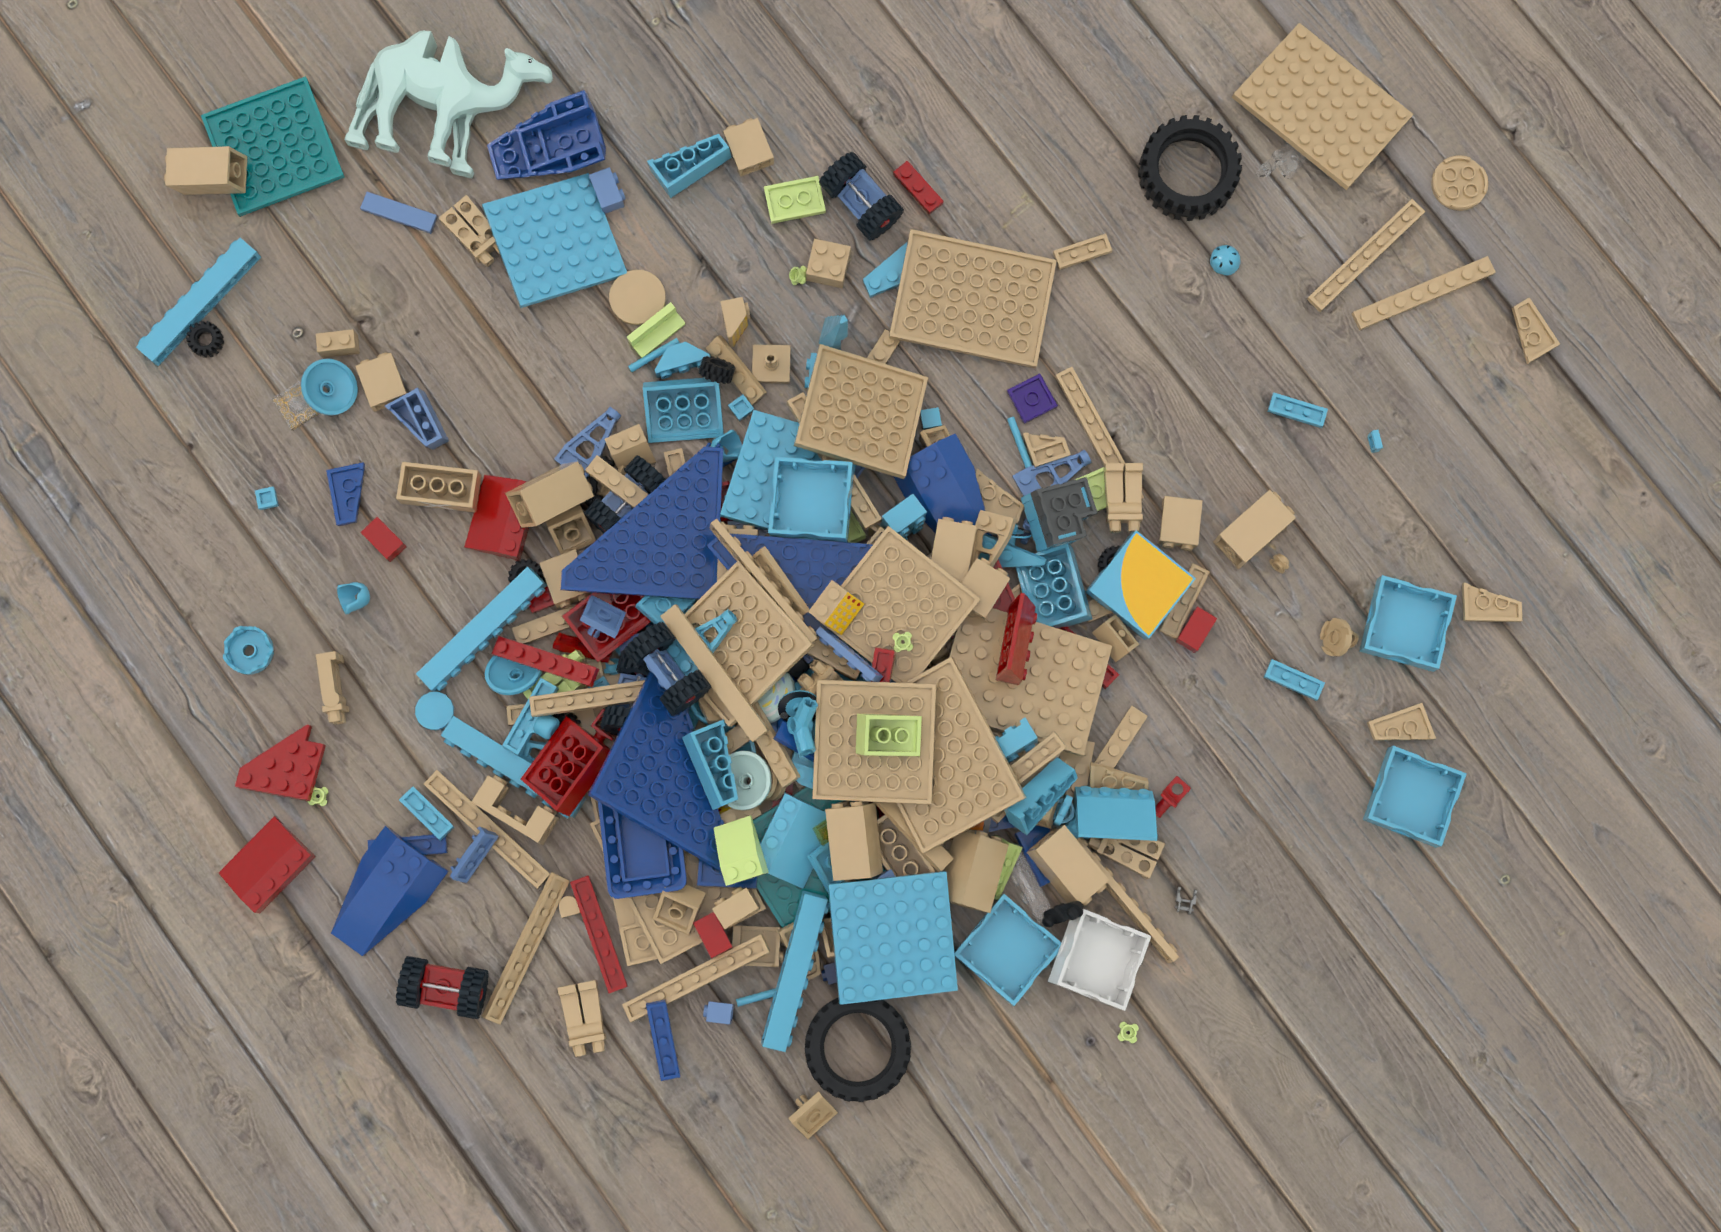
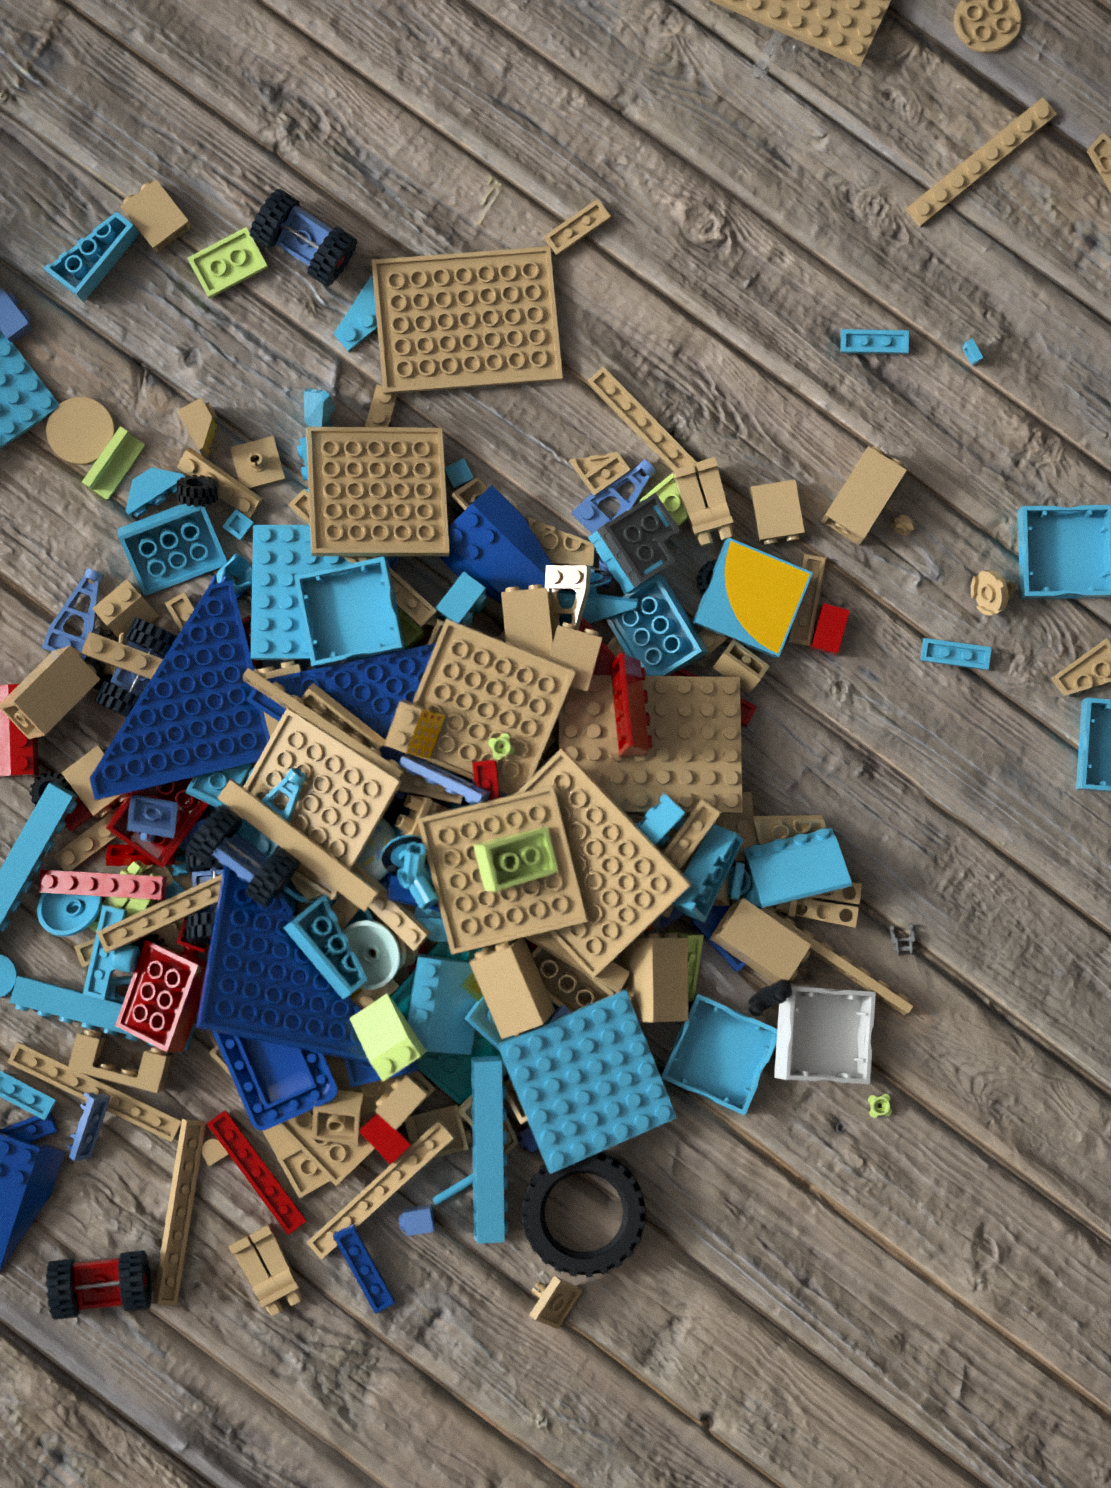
camera: 15 degrees left, 5 degrees up
tan slope [546,504,596,554] -> none
medium azure bar [628,338,680,372] -> none
yellowish green plate [789,266,807,285] -> none
tan brick [806,239,851,288] -> none
red plate [893,161,944,215] -> none
dark purple tile [1006,374,1058,424] -> none
medium azure bar [1007,417,1033,468] -> none
tan plate [1094,706,1148,769] -> none
black tyre [1138,115,1242,221] -> none
red bracket [1155,776,1191,818] -> none
medium azure helmet [1210,245,1241,276] -> none
tan plate [1307,199,1426,312] -> none

